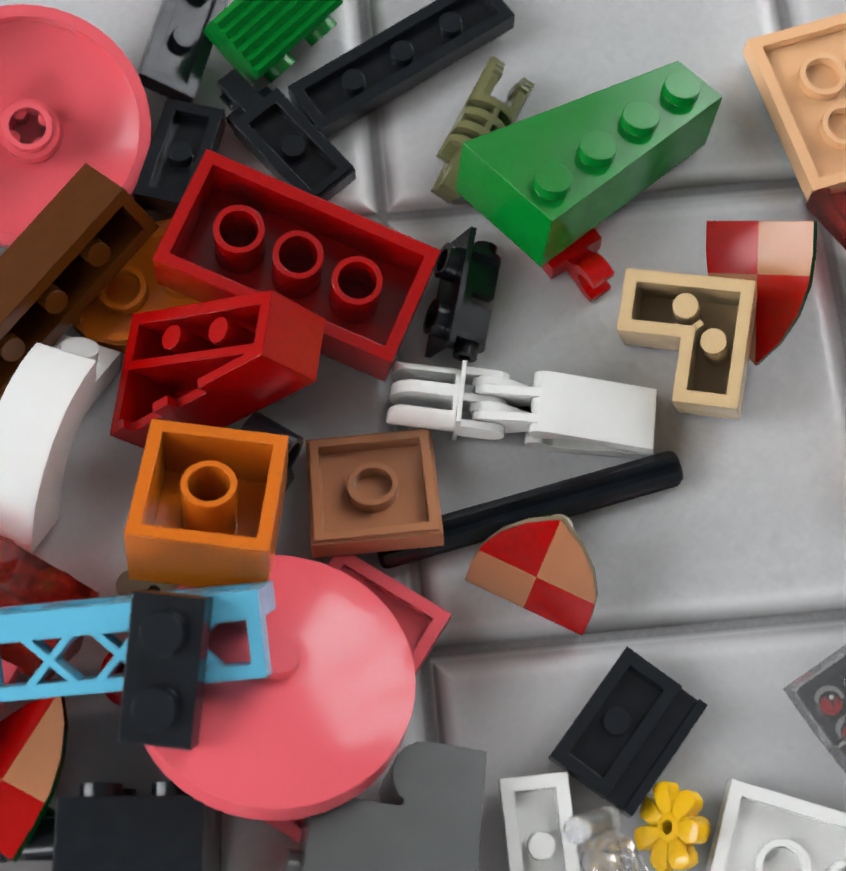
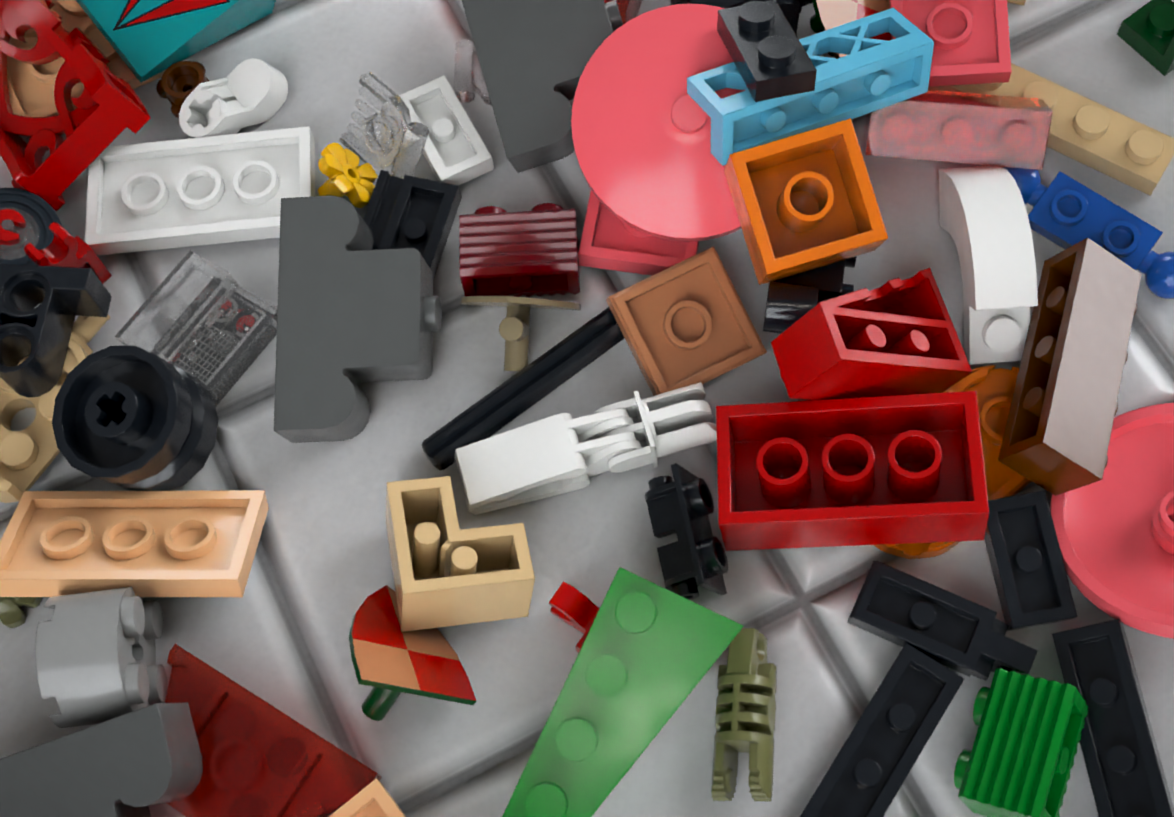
camera: 165 degrees right, 5 degrees down
none -> dark grey brick [274,196,442,443]
none -> dark red brick [459,203,580,297]

